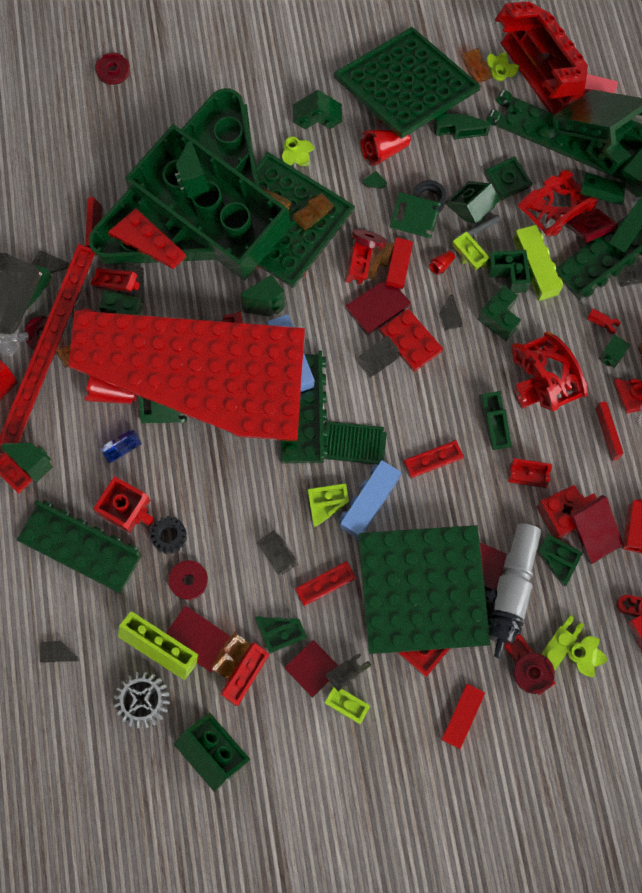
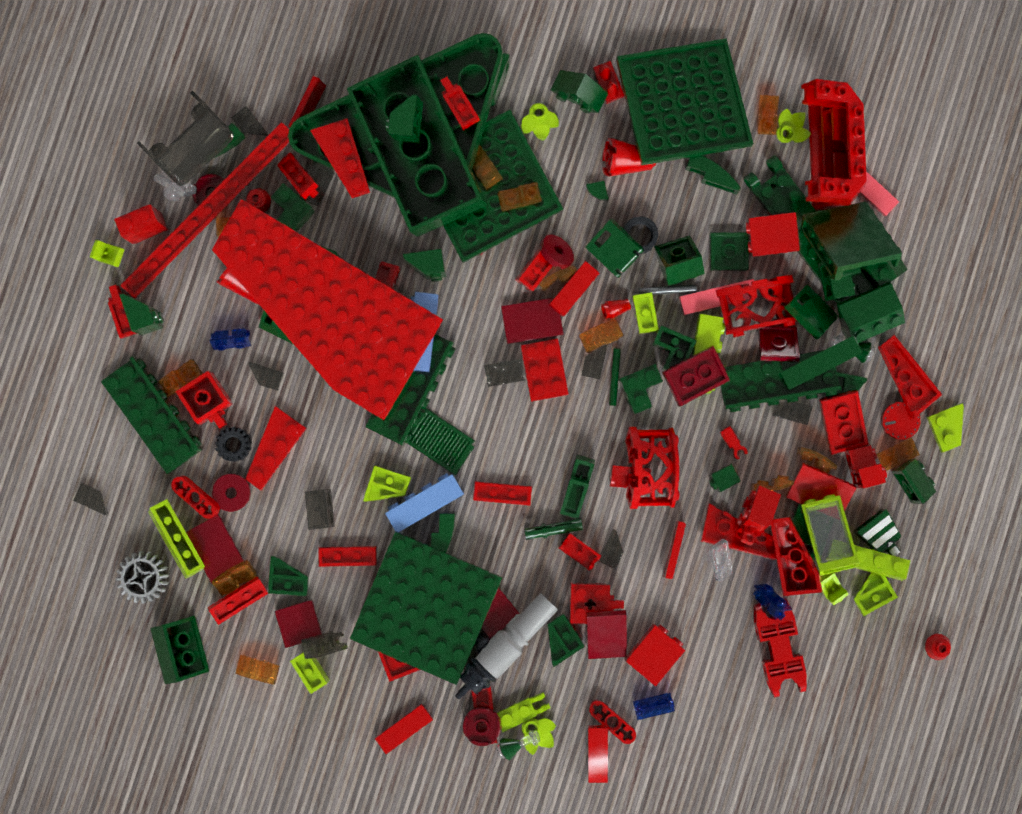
camera: 30 degrees right, 15 degrees up
none -> clear orange slope [158,359,203,397]
none -> red beam [171,475,220,519]
none -> clear orange slope [235,655,280,685]
none -> red wing [245,406,307,491]
none -> clear smoke tile [249,362,284,391]
none -> dark green slope [431,513,456,553]
none -> red hinge [440,77,480,130]
none -> piece [496,730,540,760]
none -> dark green pin [524,518,583,540]
none -> clear orange slope [579,319,624,353]
none -> red tile [592,61,624,104]
none -> clear smoke tile [599,529,624,570]
none -> dark green bar [609,348,621,406]
none -> dark red tile [662,346,730,407]
none -> coral tile [679,279,758,316]
none -> red brick [746,212,800,257]

